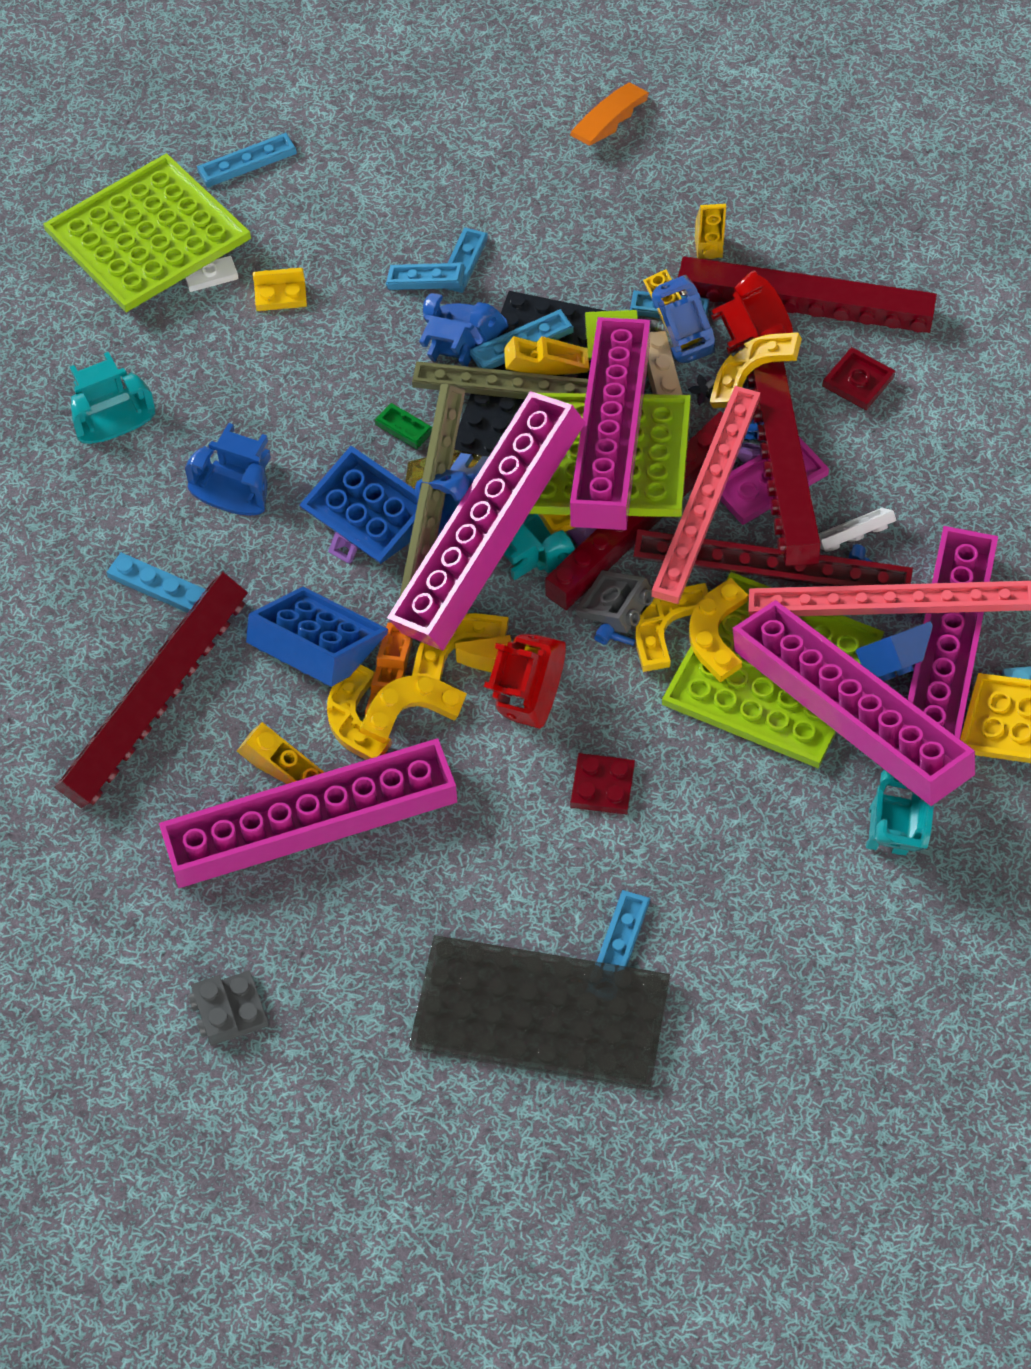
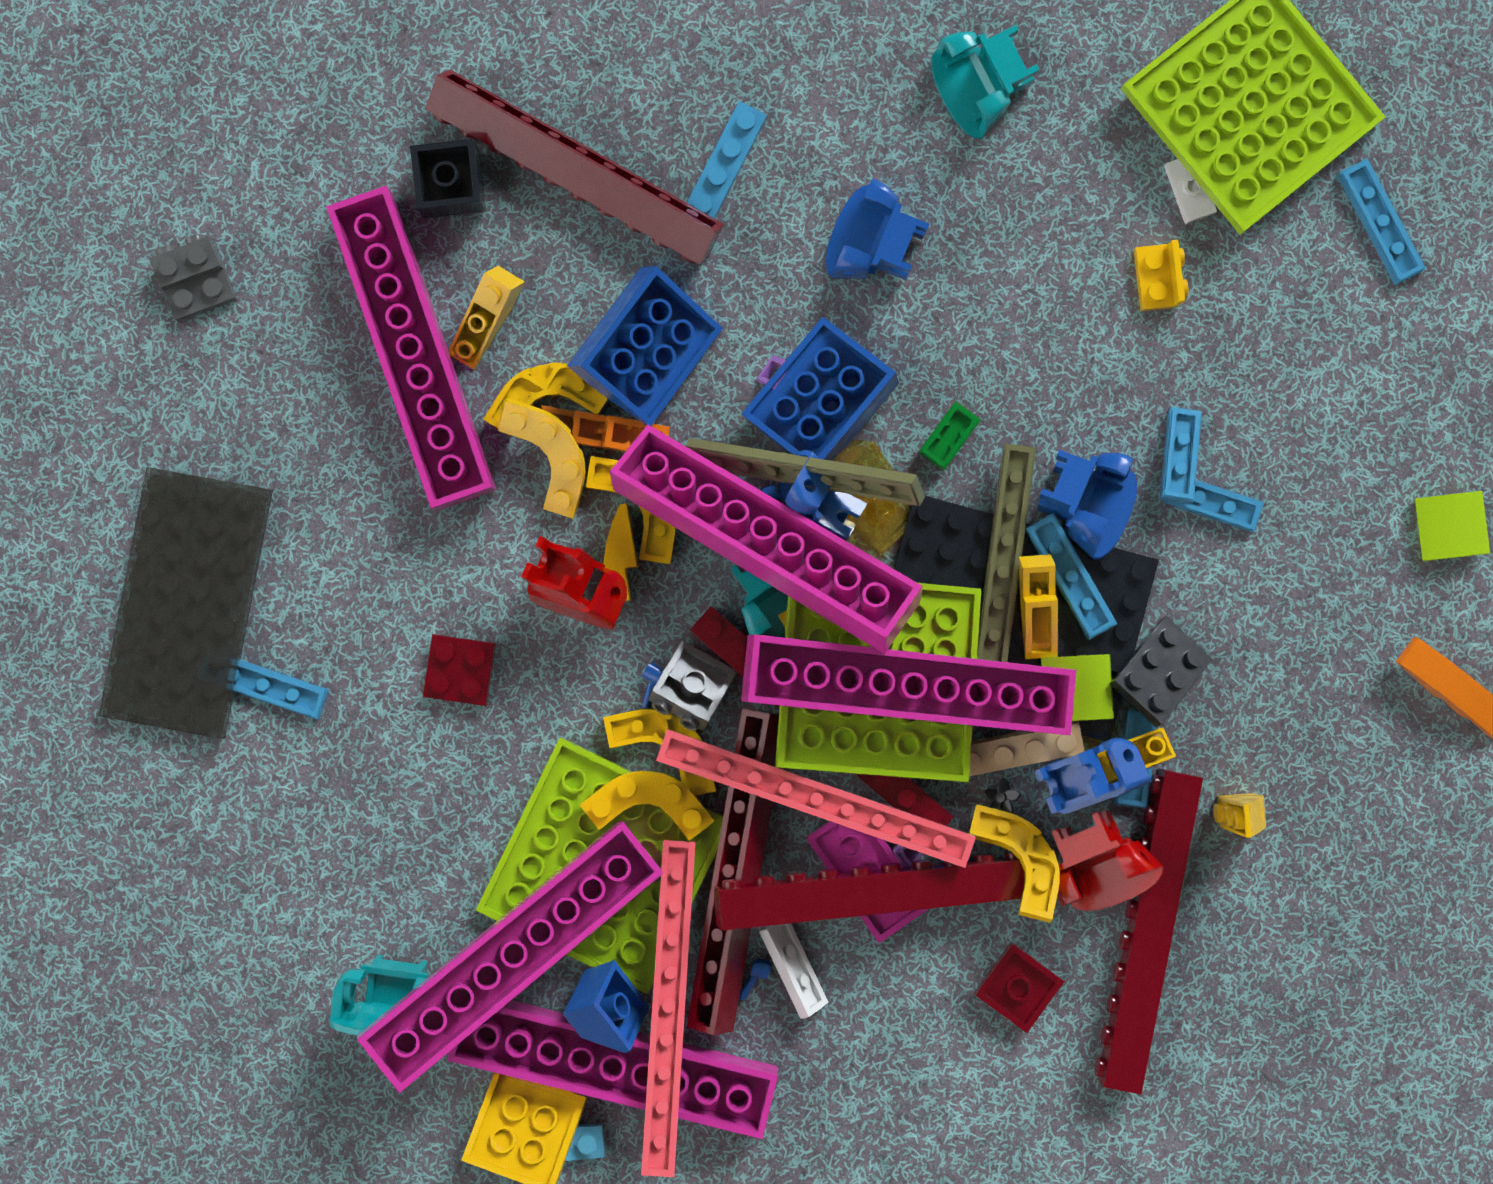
camera: 85 degrees right, 30 degrees up
none -> black brick [410,139,486,218]
none -> black plate [1109,616,1212,728]
none -> lime slope [1415,491,1490,561]

